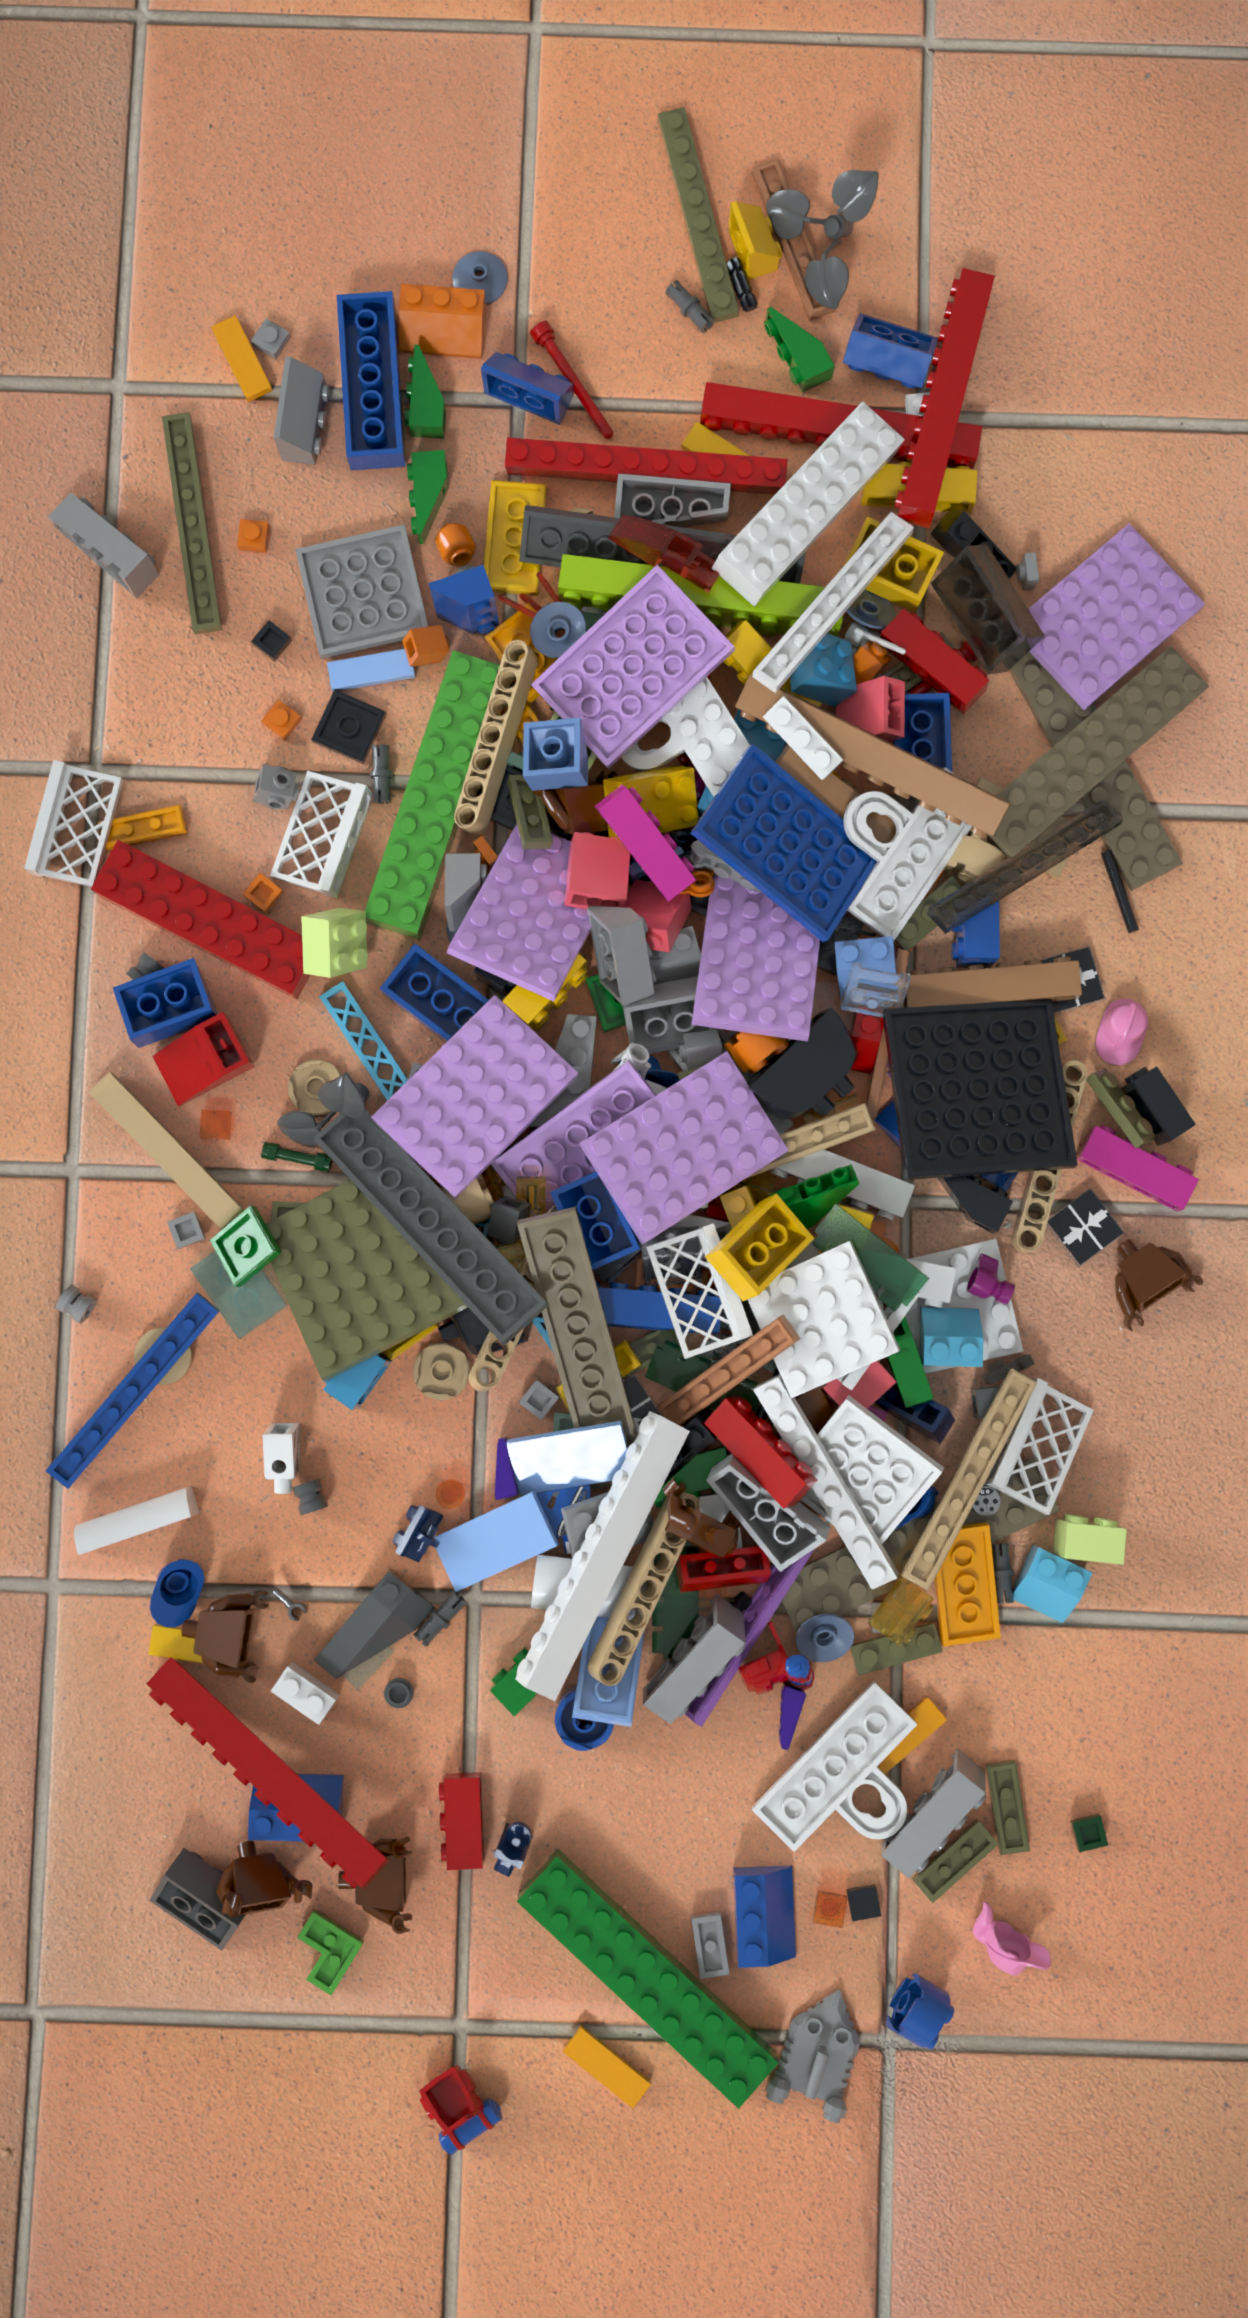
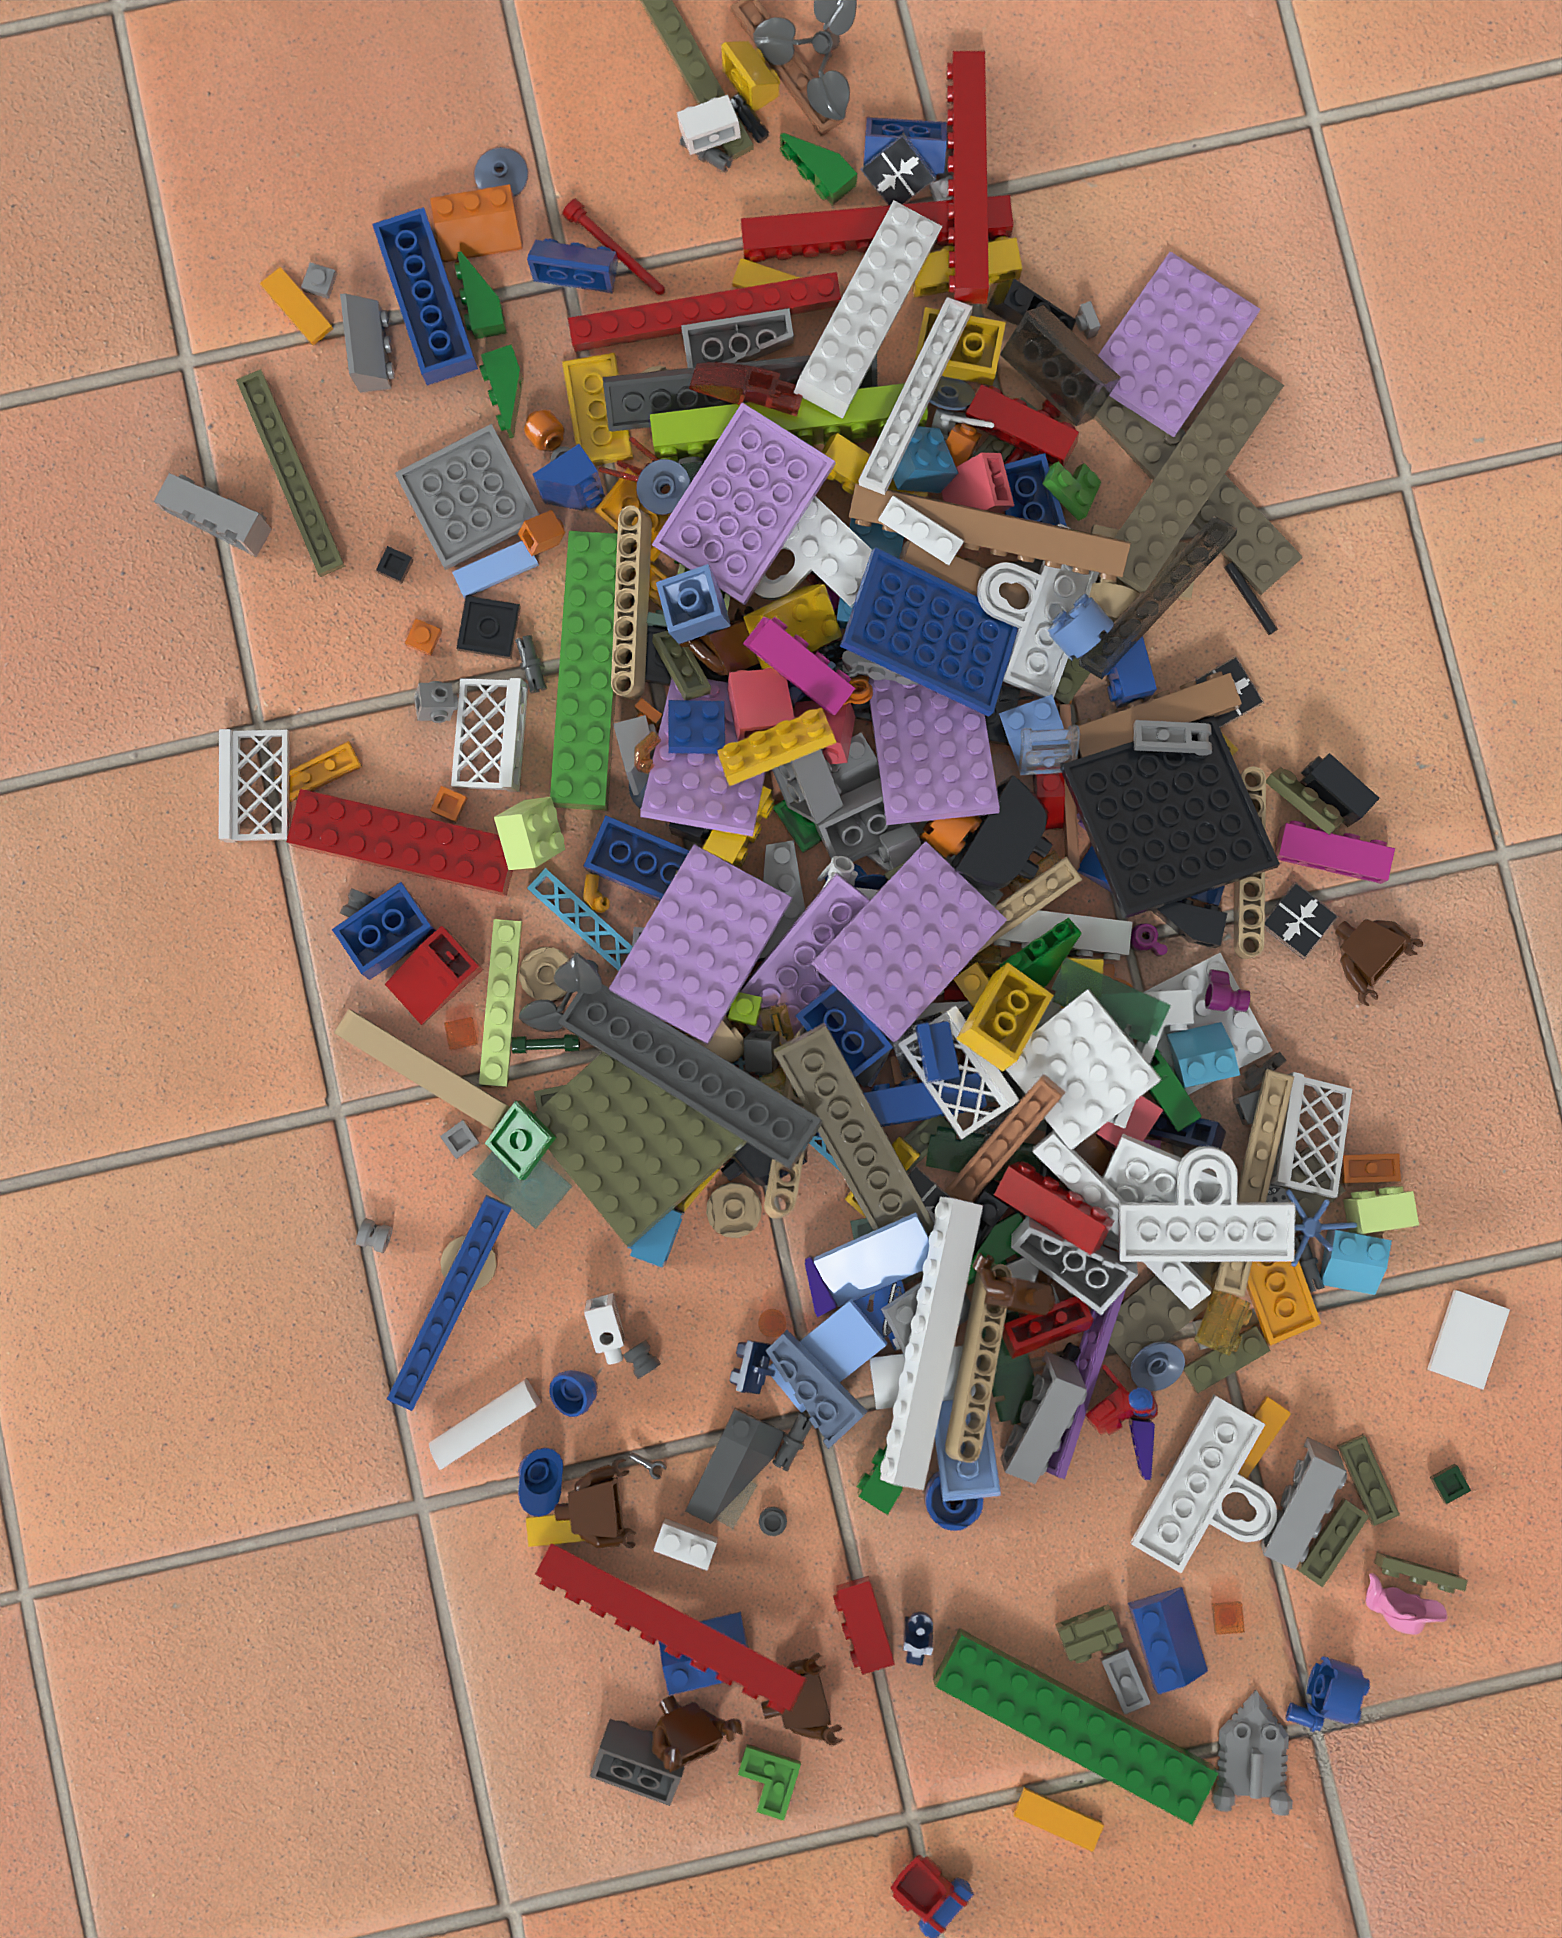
camera: 10 degrees left, 0 degrees up
orange plate [237,519,270,553] -> none
light grey plate [519,1380,559,1420] -> none
black tile [846,1884,881,1922] -> none
bright pink piece [1095,999,1148,1065] -> none
none -> yellowish green plate [479,919,523,1087]
none -> blue hat [549,1370,598,1417]
none -> light orange arm [583,874,610,913]
none -> clear orange arm [634,731,661,774]
none -> blue plate [668,700,725,754]
none -> white brick [677,95,741,155]
none -> yellow plate [717,707,837,786]
none -> lime plate [728,992,763,1026]
none -> sand blue wing [766,1330,867,1449]
none -> black tile [860,133,937,205]
none -> blue panel [915,1021,960,1084]
none -> bright green plate [1042,462,1102,521]
none -> medium blue brick [1048,594,1114,660]
none -> olive brick [1055,1605,1124,1663]
none -> white plate [1119,1146,1295,1262]
none -> magenta piece [1130,924,1168,957]
none -> light grey plate [1133,720,1212,756]
none -> blue pin [1285,1702,1324,1732]
none -> medium blue plant [1286,1189,1357,1267]
none -> orange plate [1341,1153,1401,1183]
none -> olive plate [1374,1552,1468,1594]
none -> white tile [1427,1290,1510,1390]

